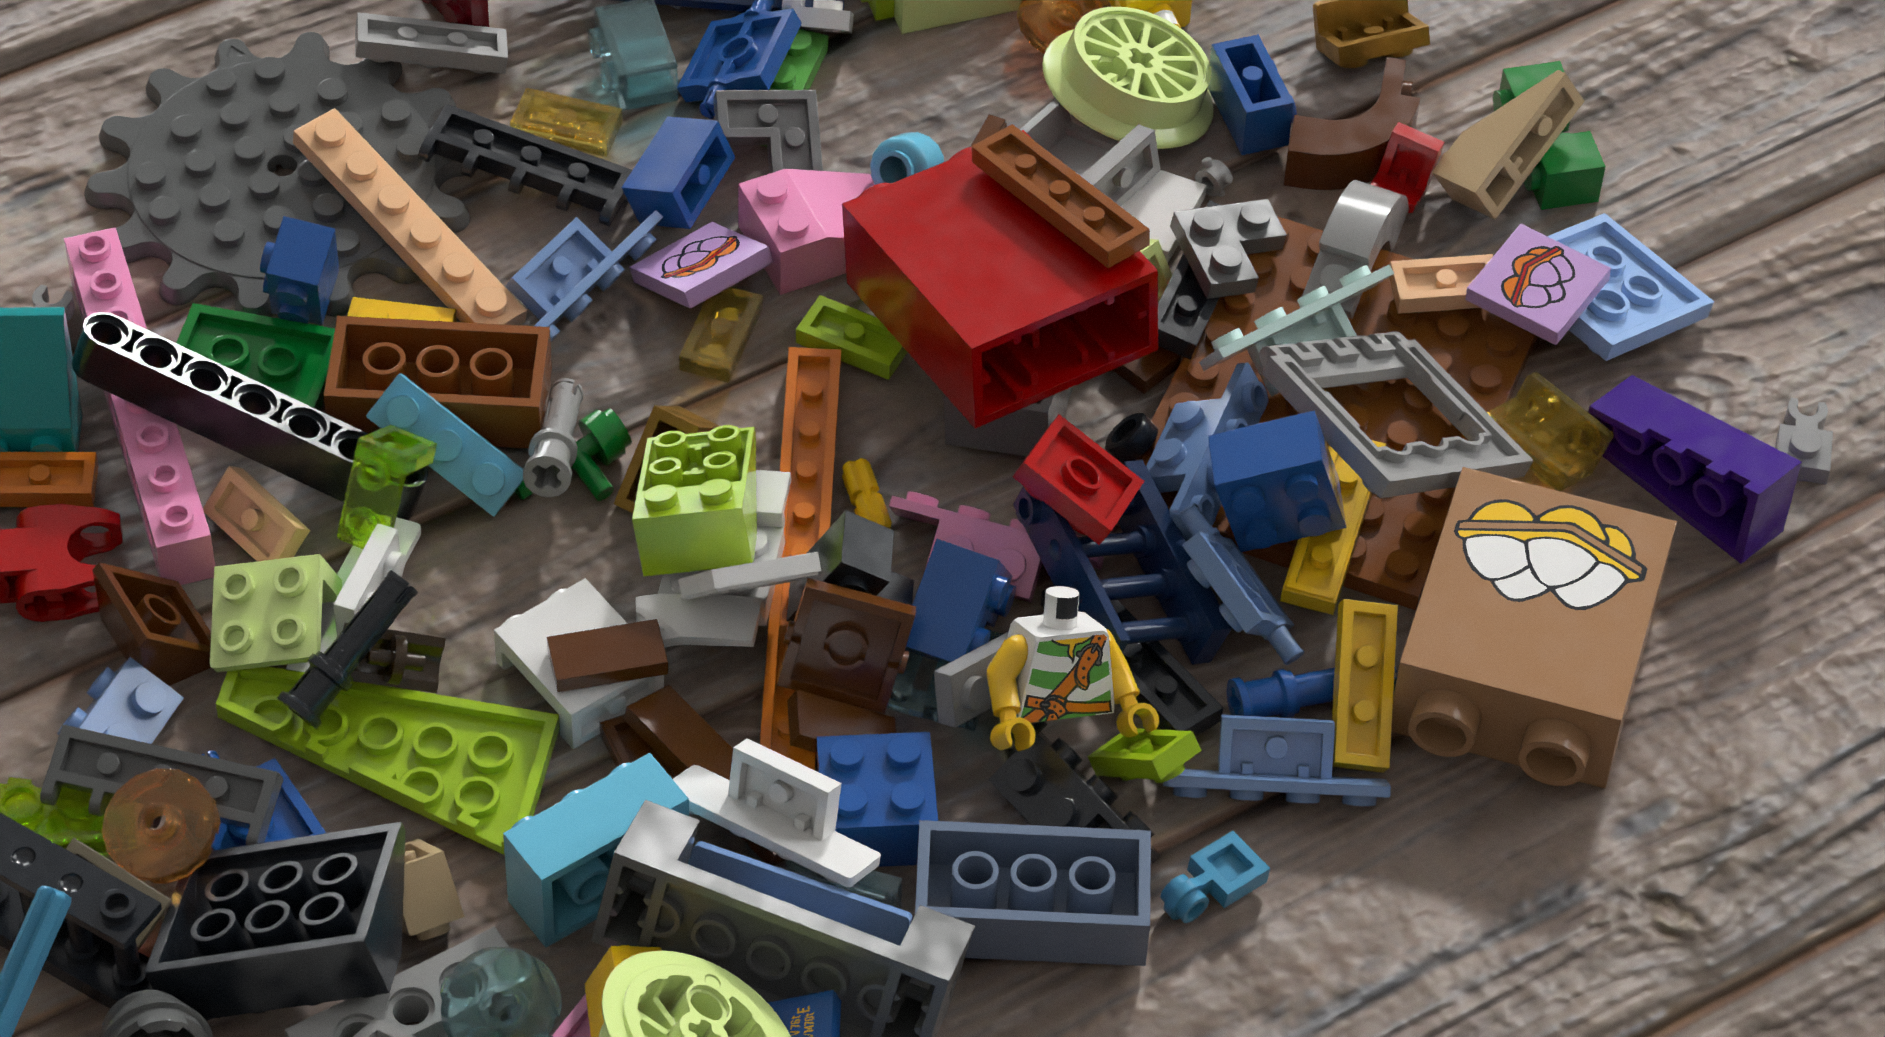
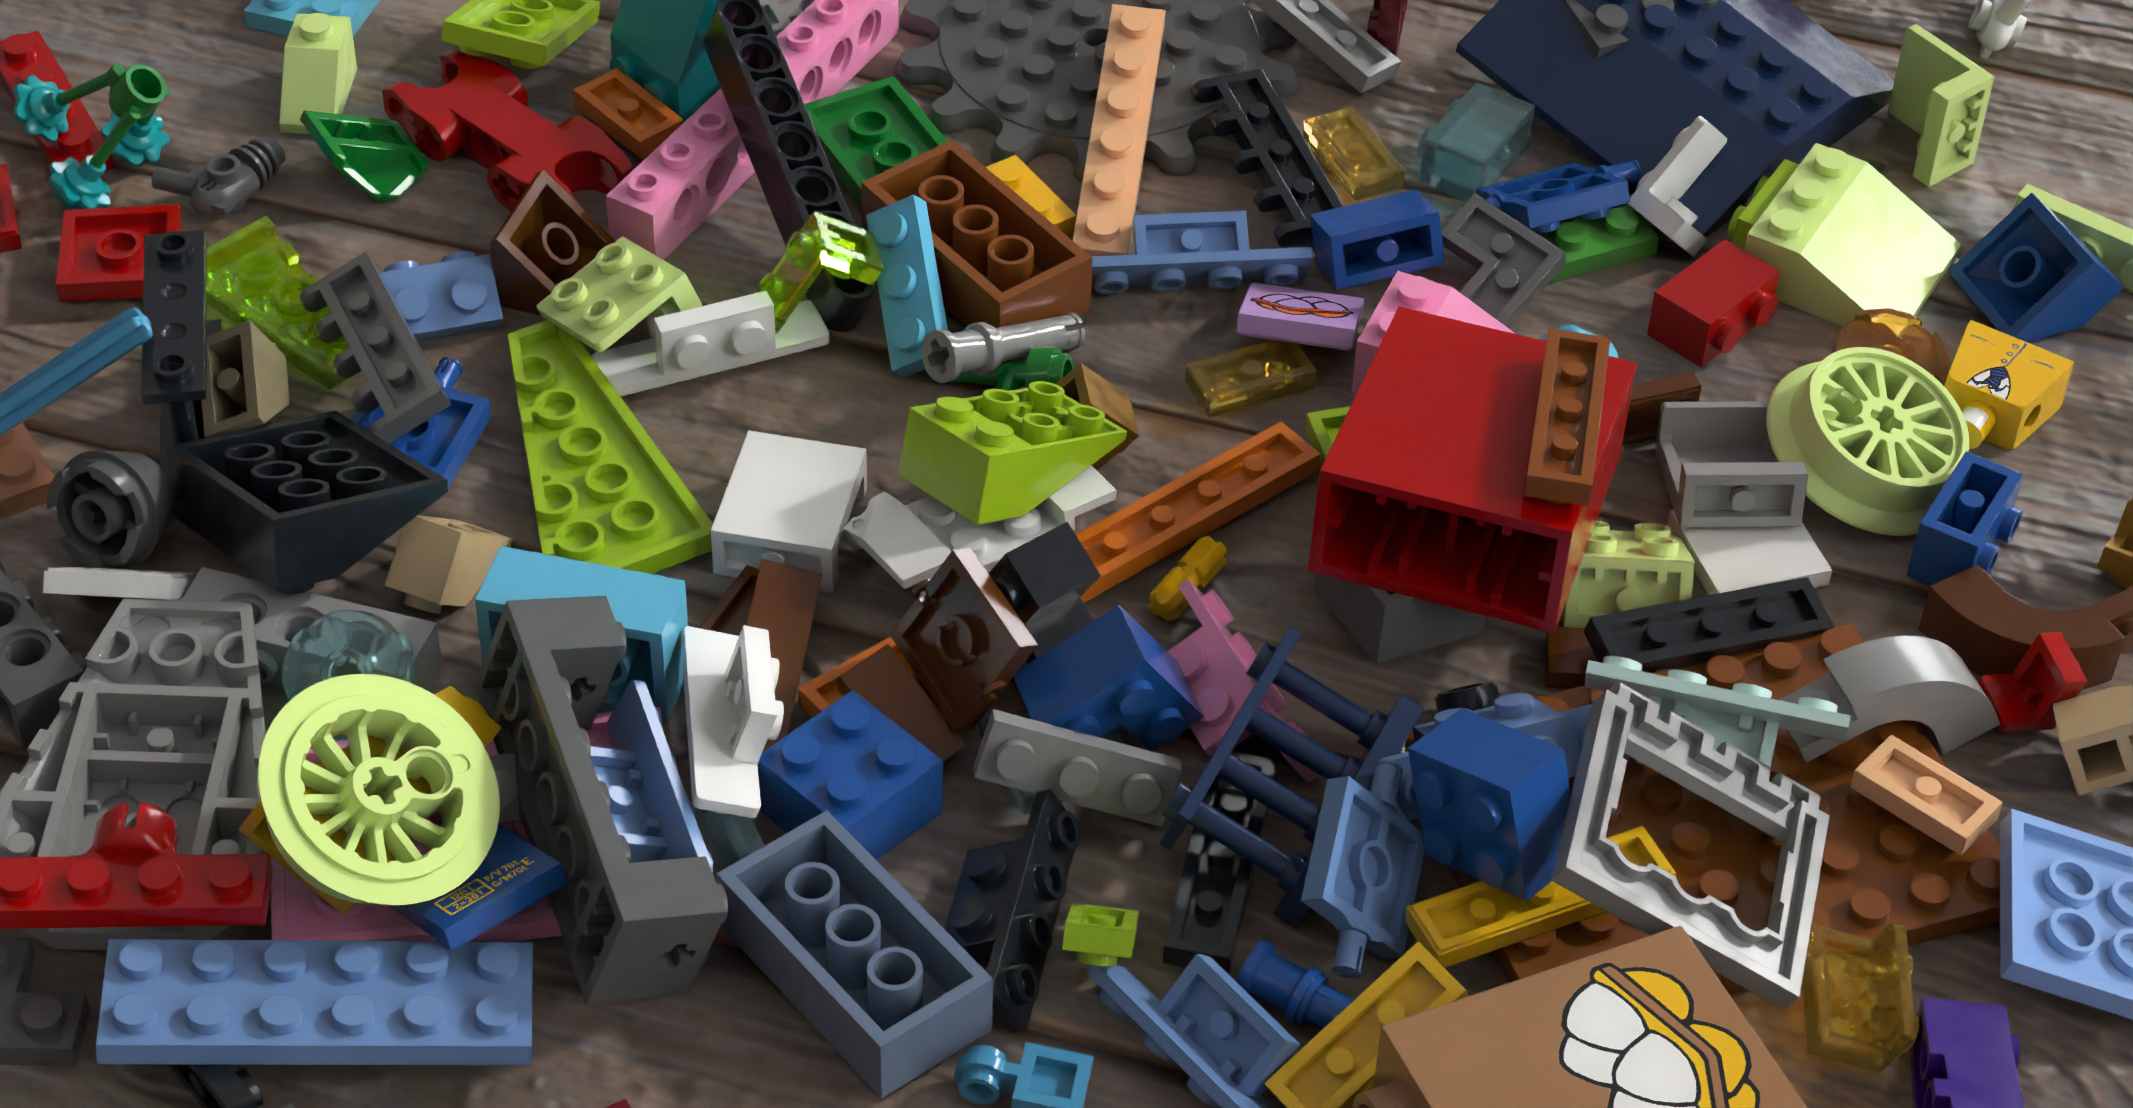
camera: 50 degrees right, 5 degrees down
clear orange plate [102,768,220,884] -> none
light nougat plate [203,466,310,561] -> none
blue brick [260,216,339,325] -> none
black pin [277,570,418,729] -> none
dark brown hips [343,622,446,693] -> none
reddish brown tile [547,619,668,692] -> none
white tile [678,552,821,600] -> none
torso [986,586,1159,751] -> none
red plate [1012,414,1144,545] -> none
plate [1170,199,1287,299] -> none
light grey piece [1195,157,1233,197] -> none
lavender tile [1465,224,1611,345] -> none
none -> red brick [1647,239,1780,368]

